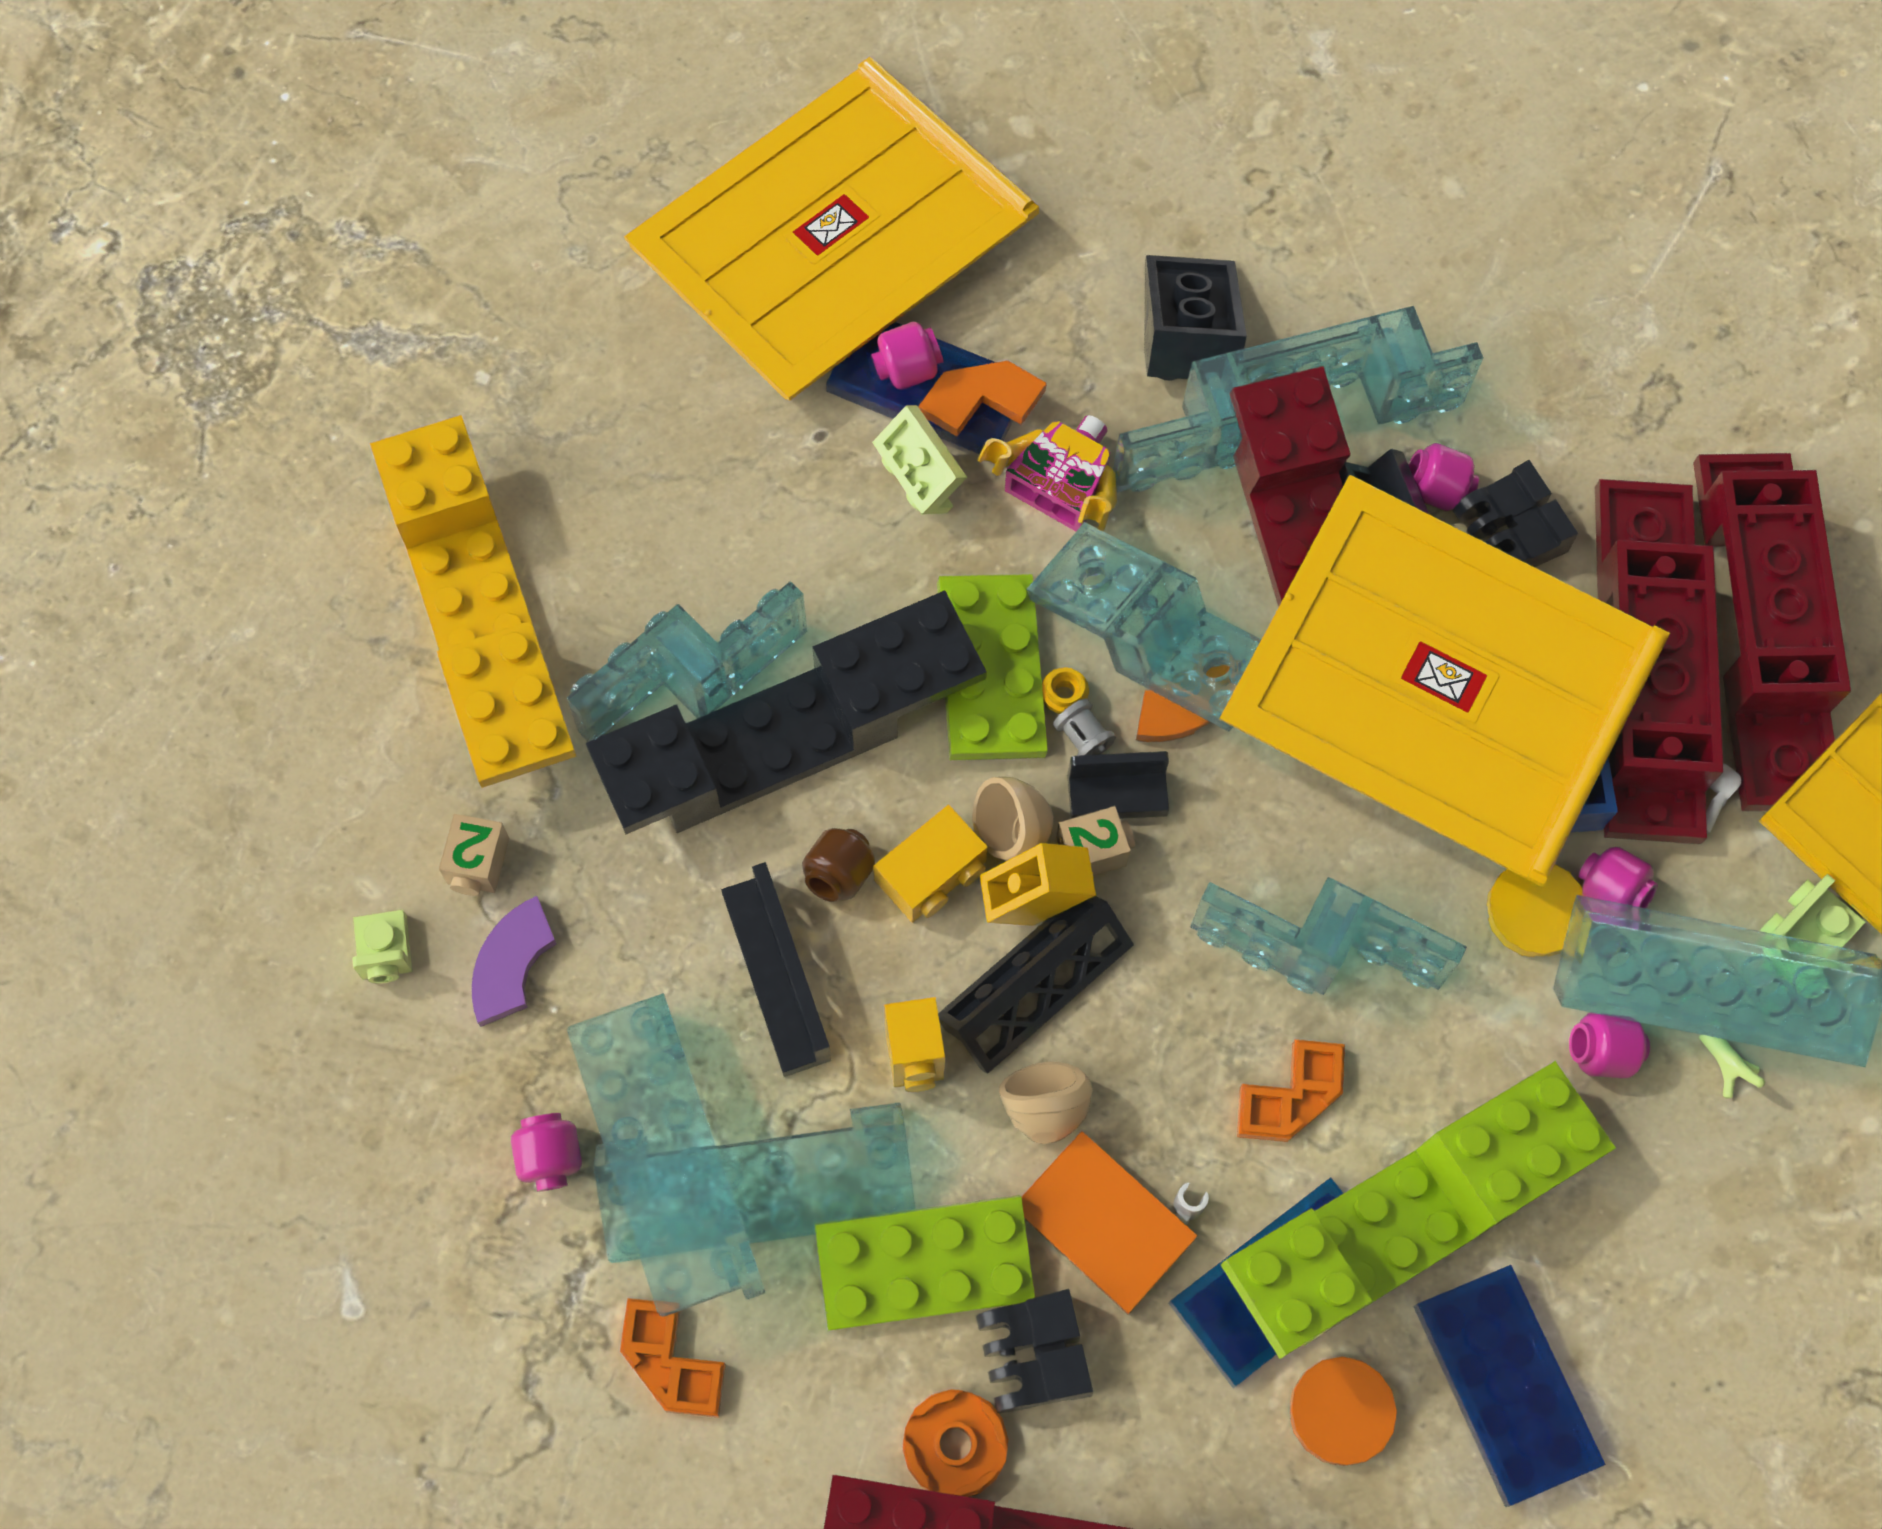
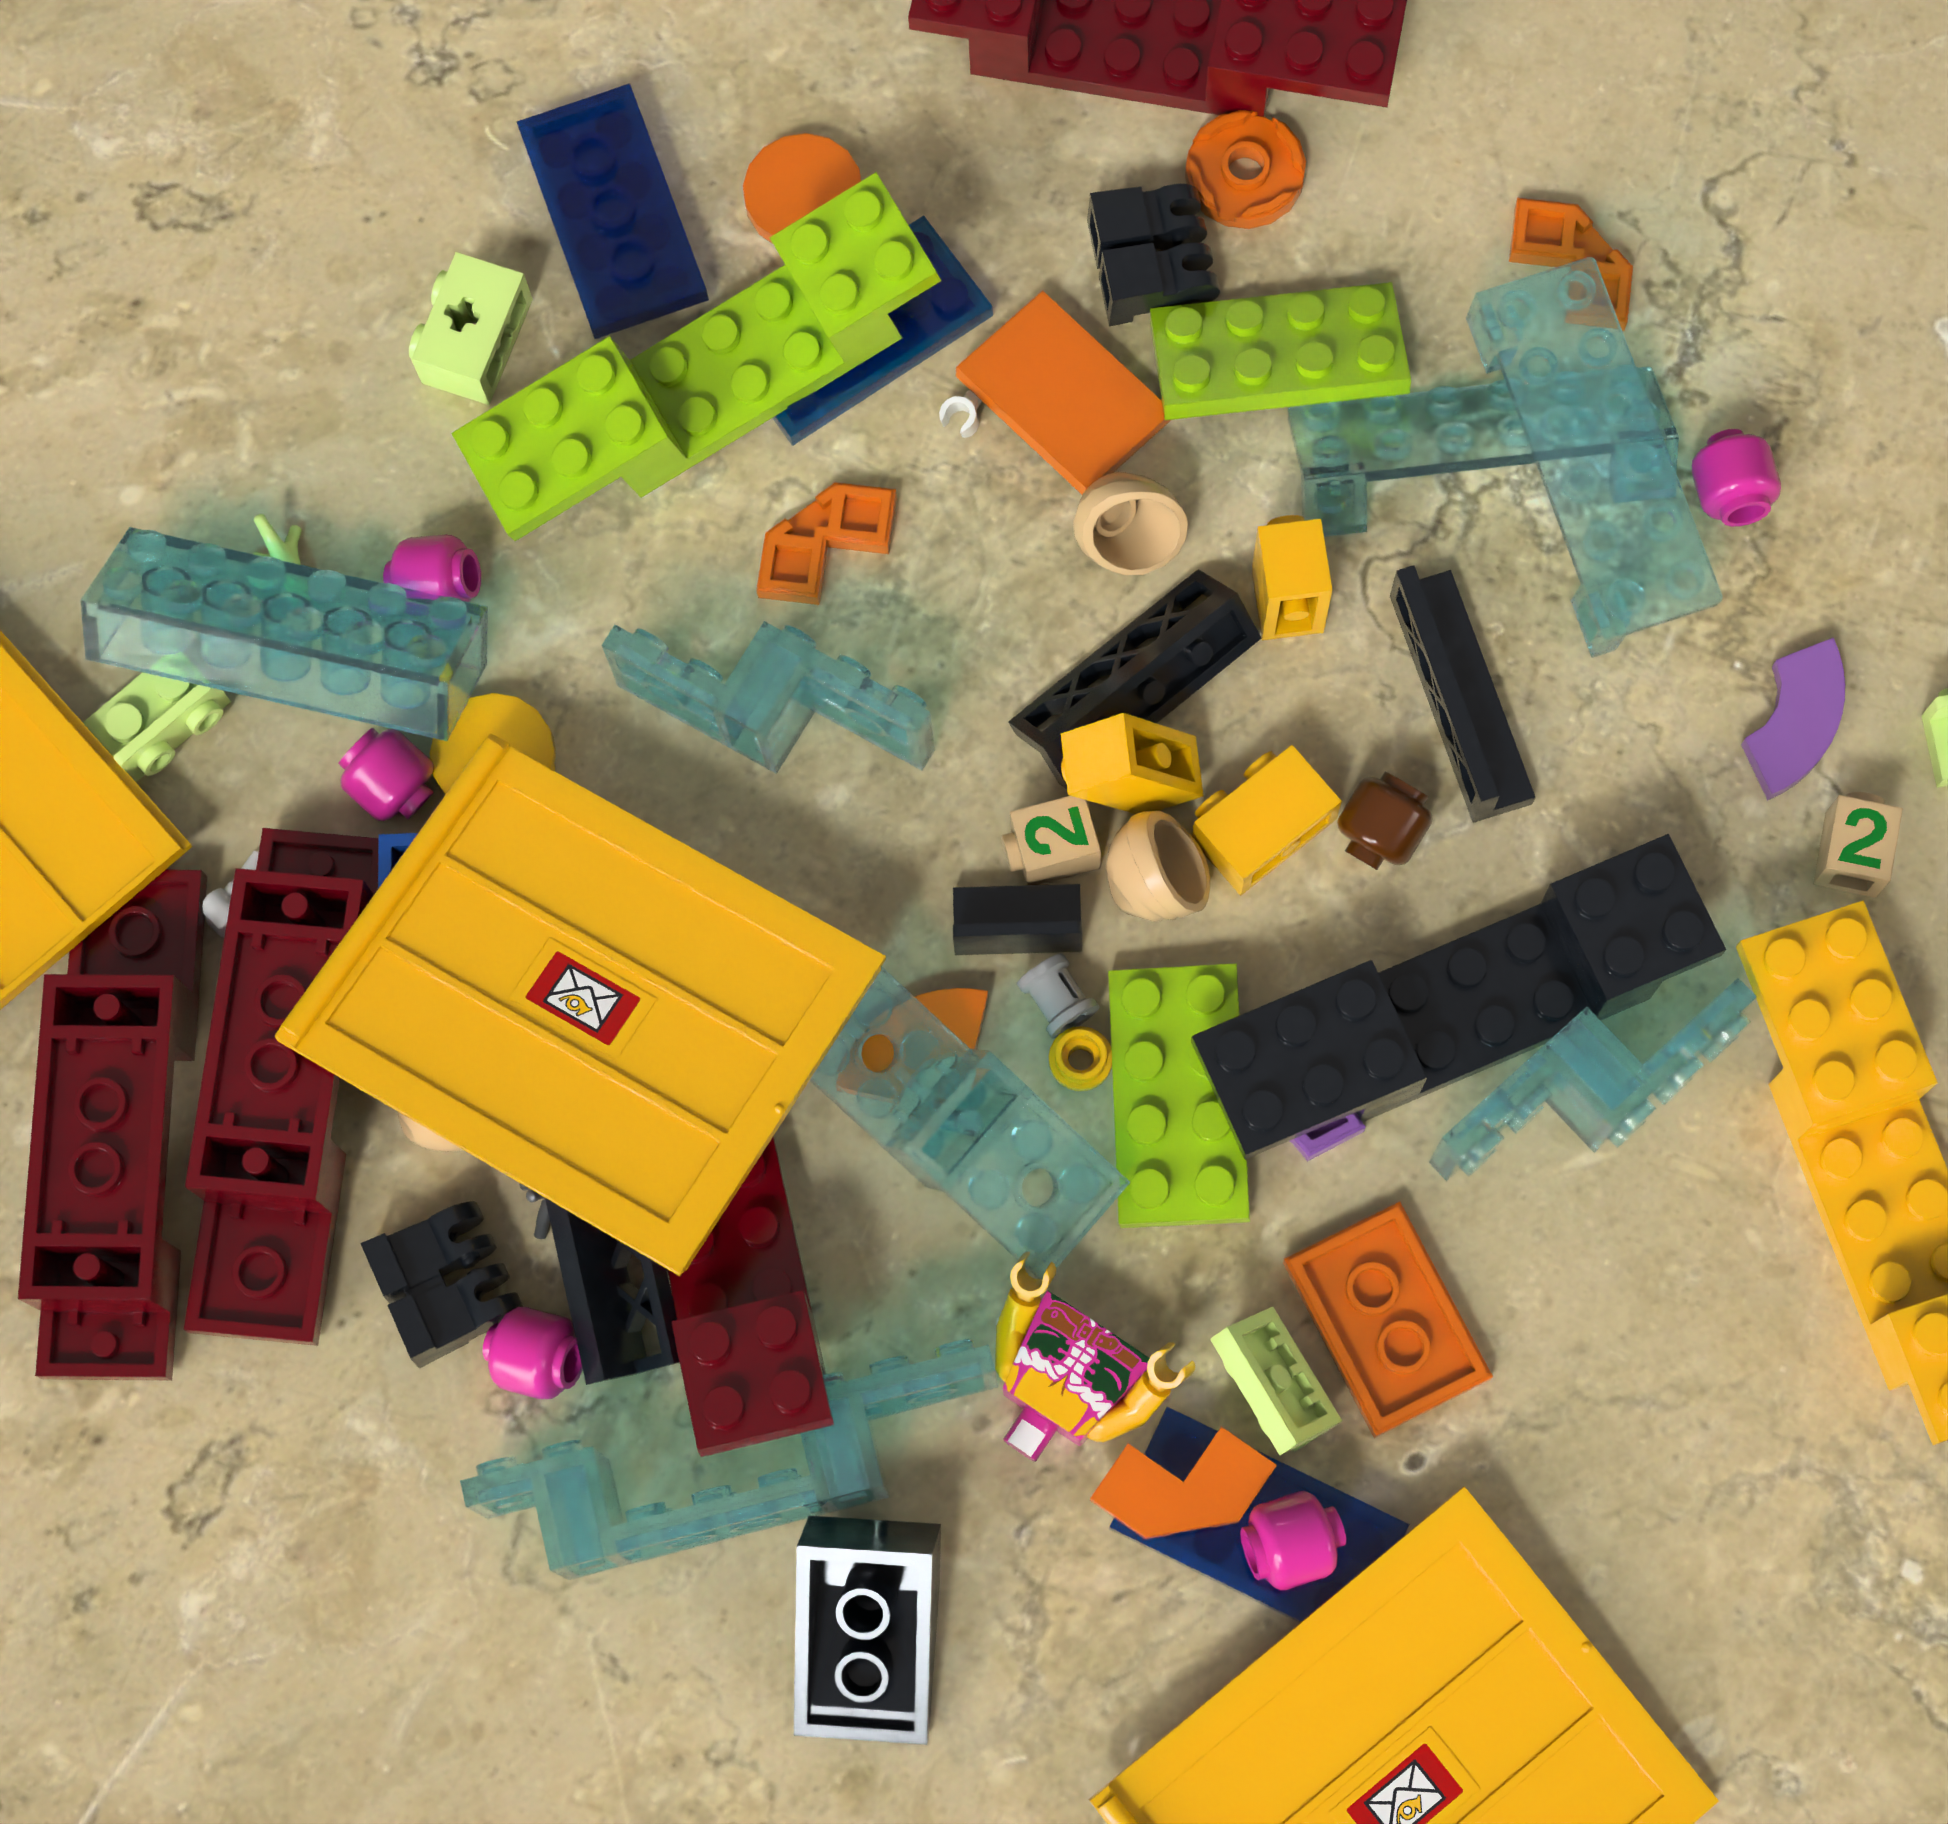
camera: 170 degrees left, 5 degrees up
none -> yellowish green brick [409,252,533,405]
none -> orange tile [1283,1202,1493,1438]

